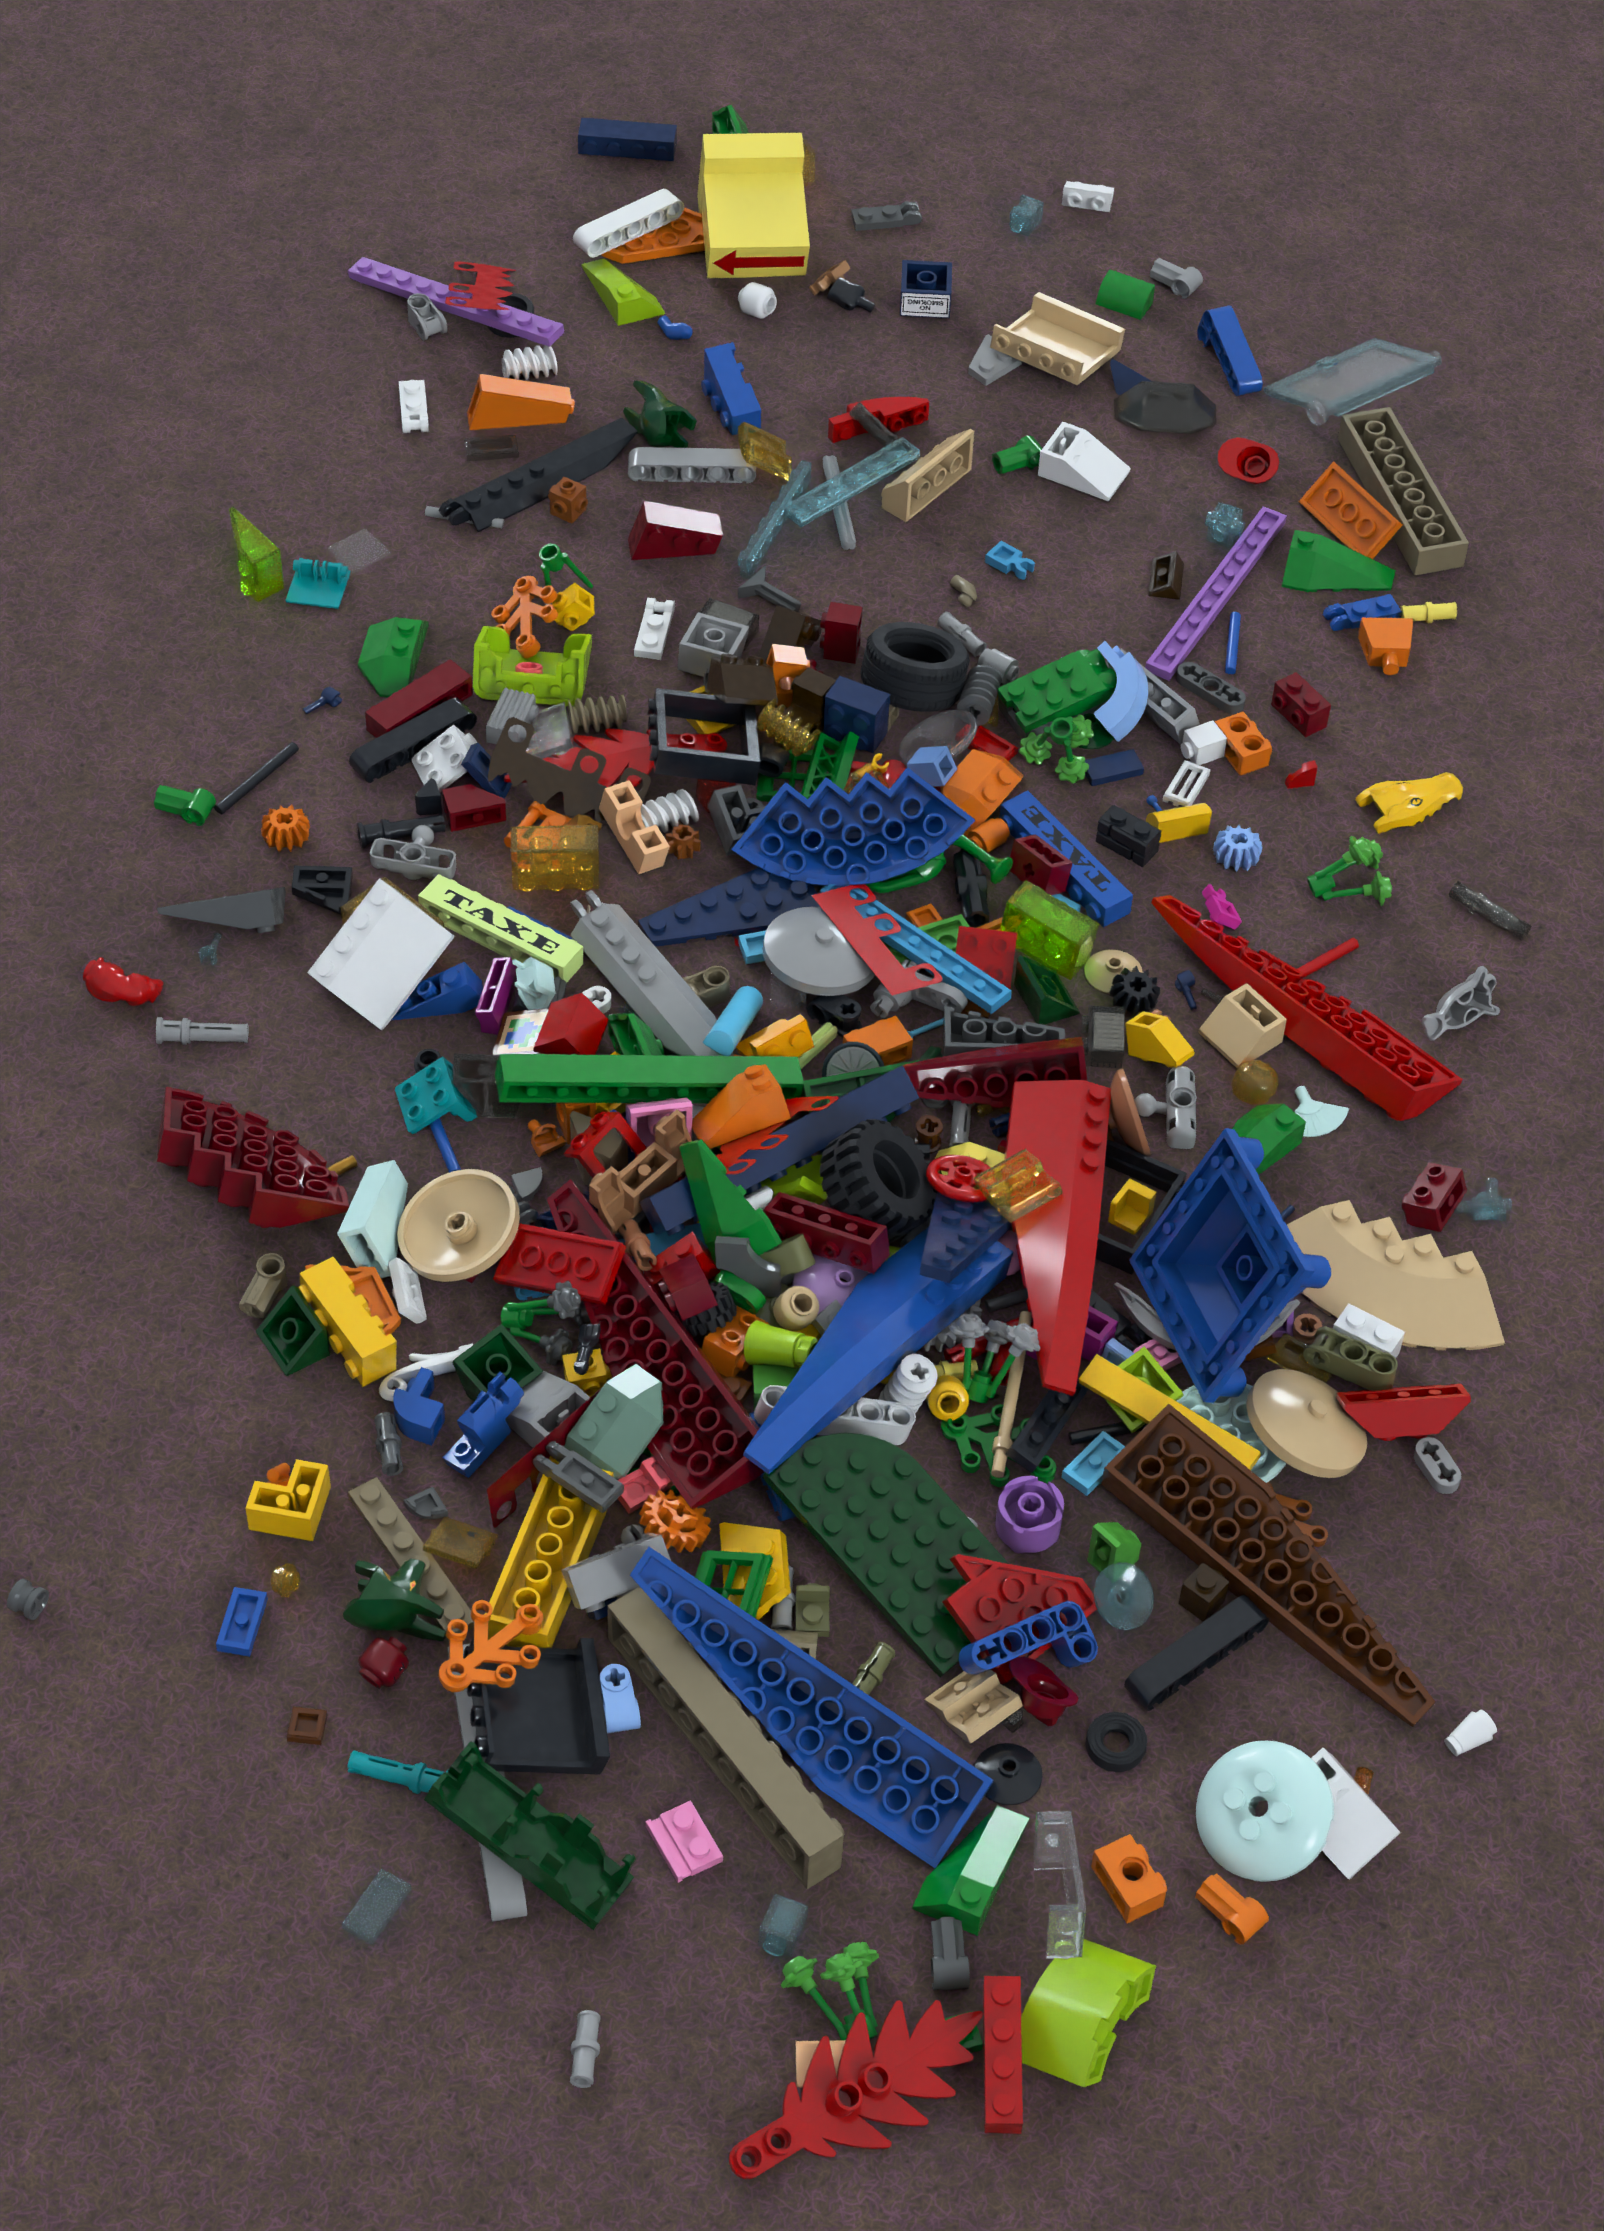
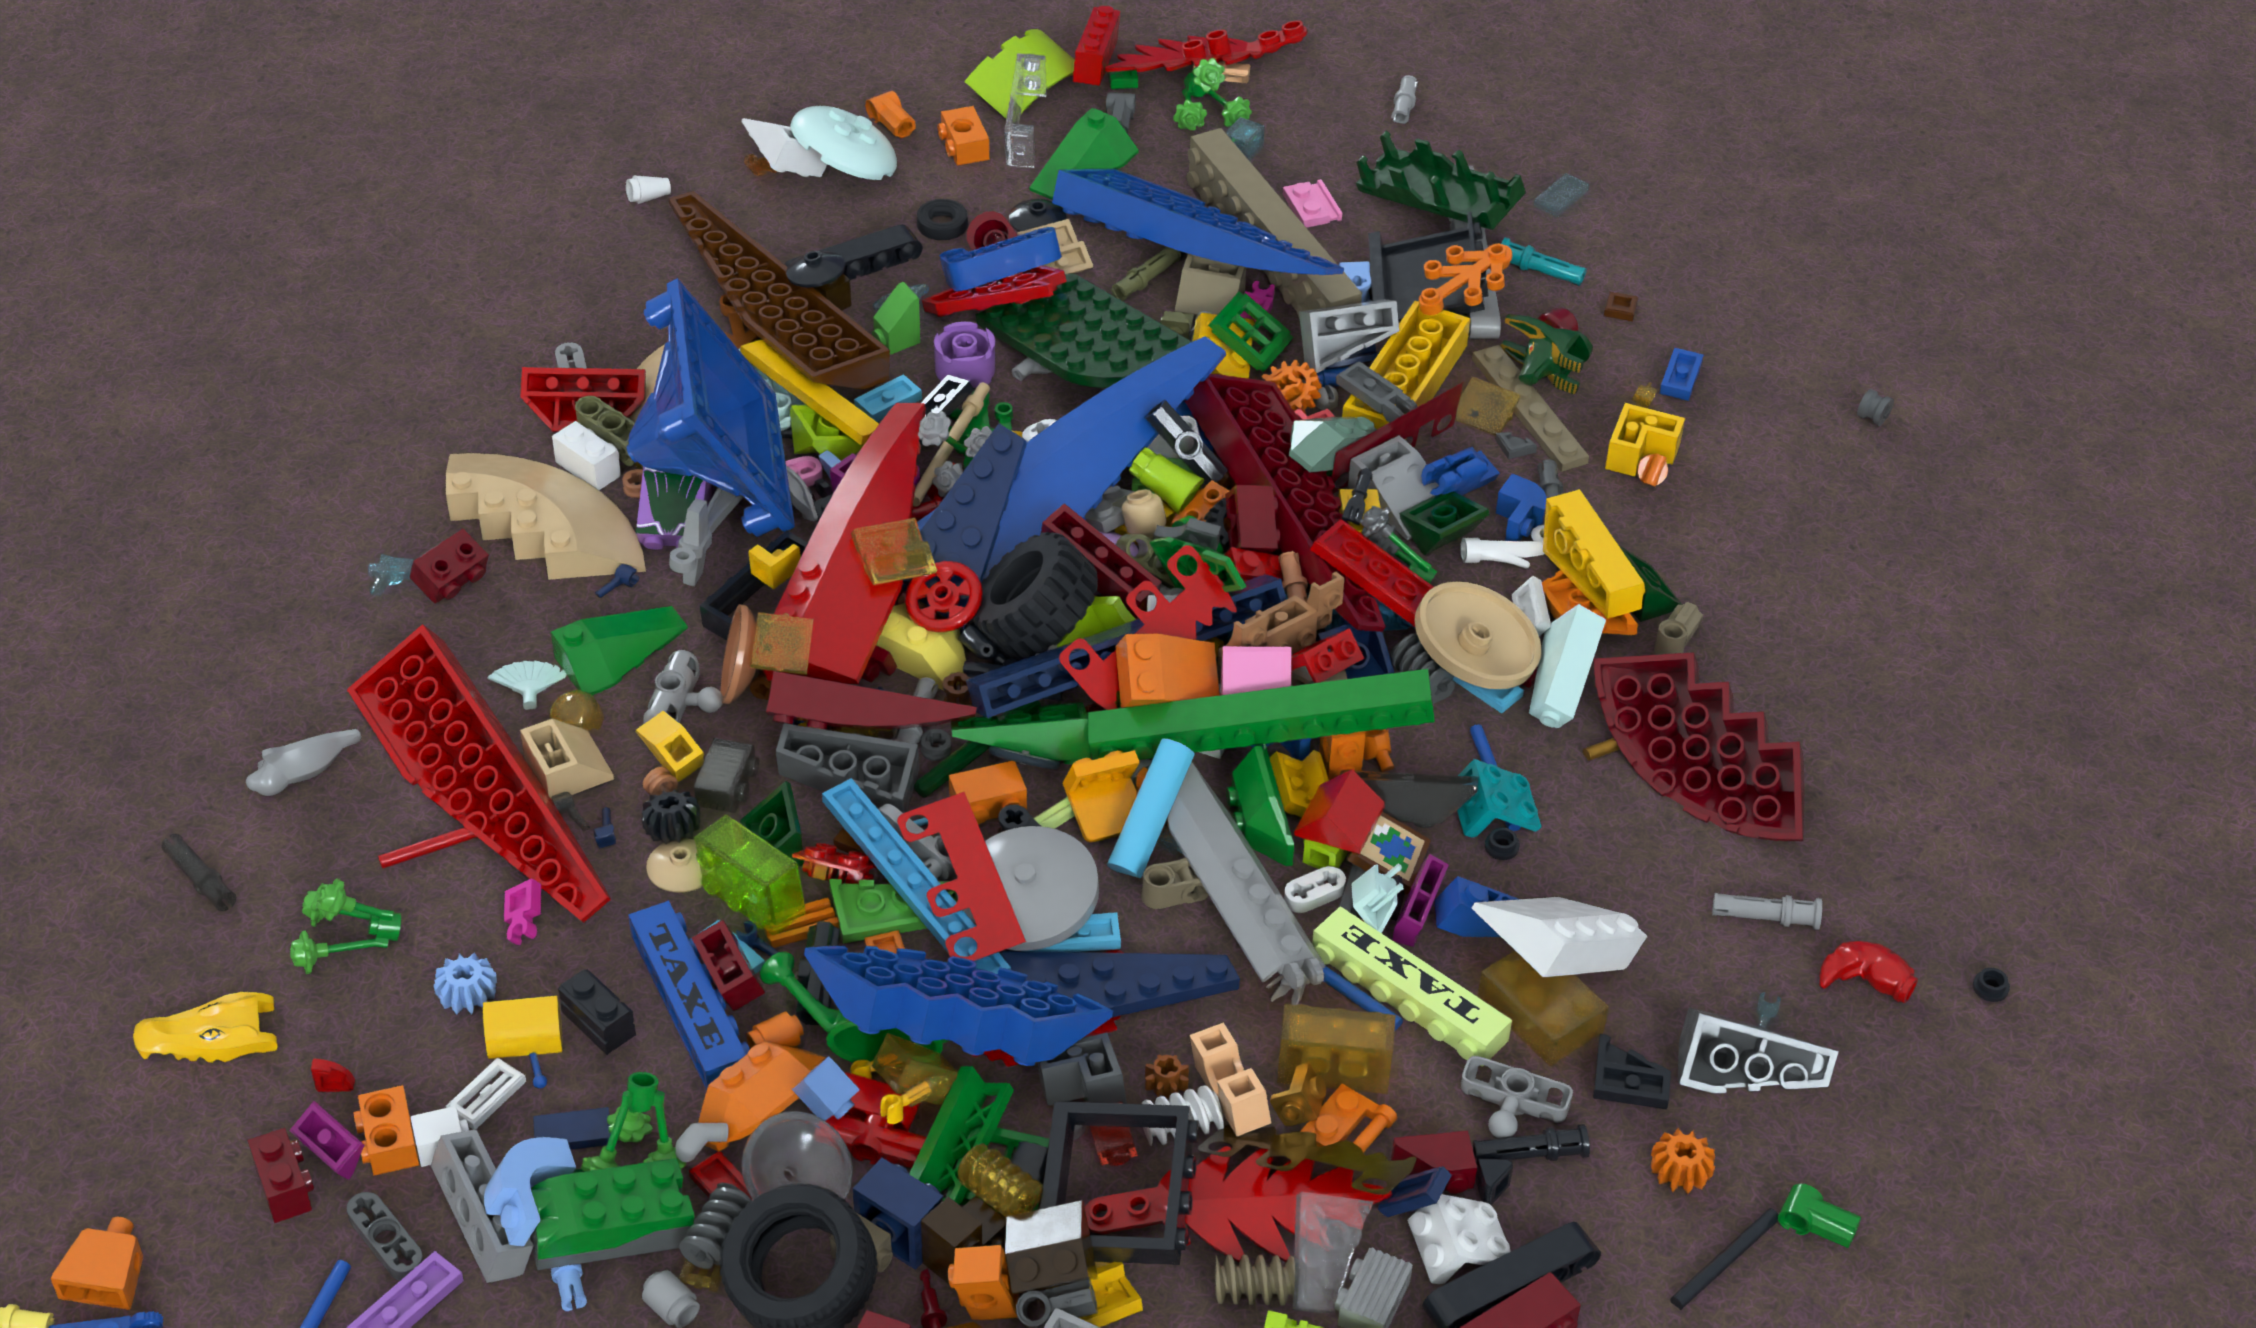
camera: 170 degrees left, 5 degrees down
none -> magenta slope [289,1101,364,1180]
none -> light grey arm [675,1123,728,1162]
none -> clear yellow piece [751,612,814,675]
none -> black dish [786,251,846,288]
none -> black piece [1144,399,1228,486]
none -> black plate [1973,968,2010,1002]

